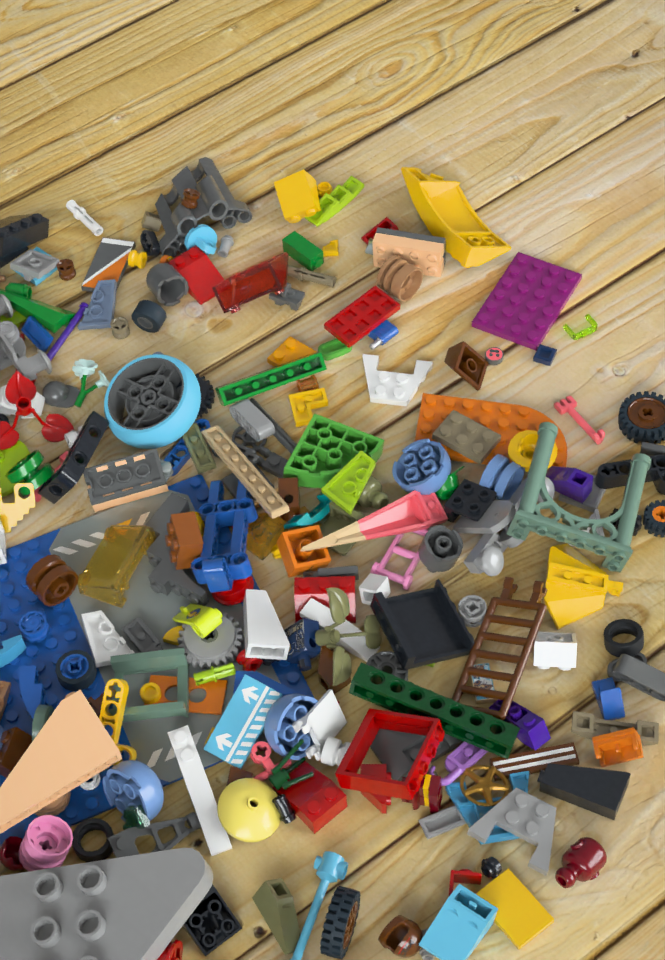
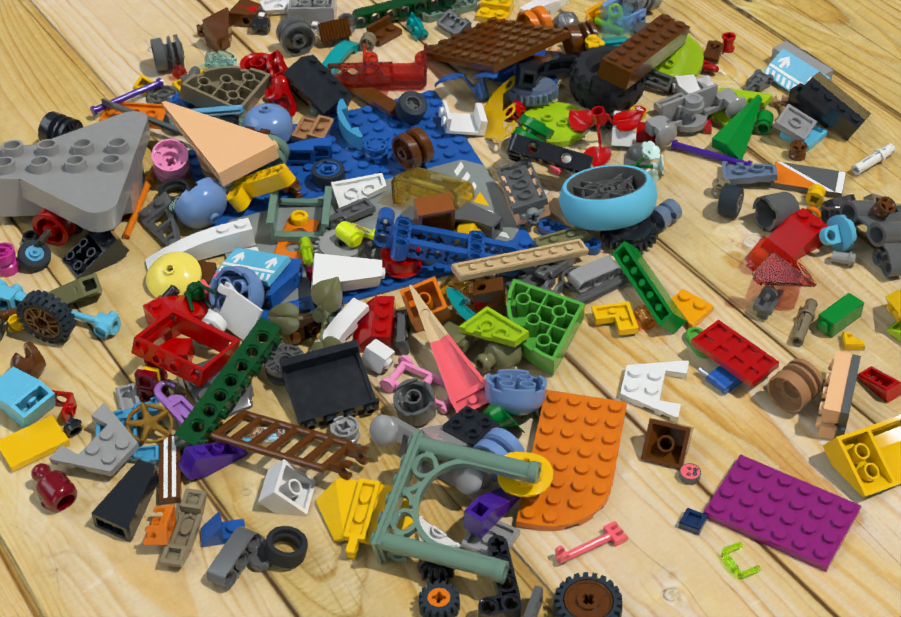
camera: 90 degrees right, 10 degrees down
blue tile [21,316,54,352] -> none
dark tan plate [432,410,501,465] -> none

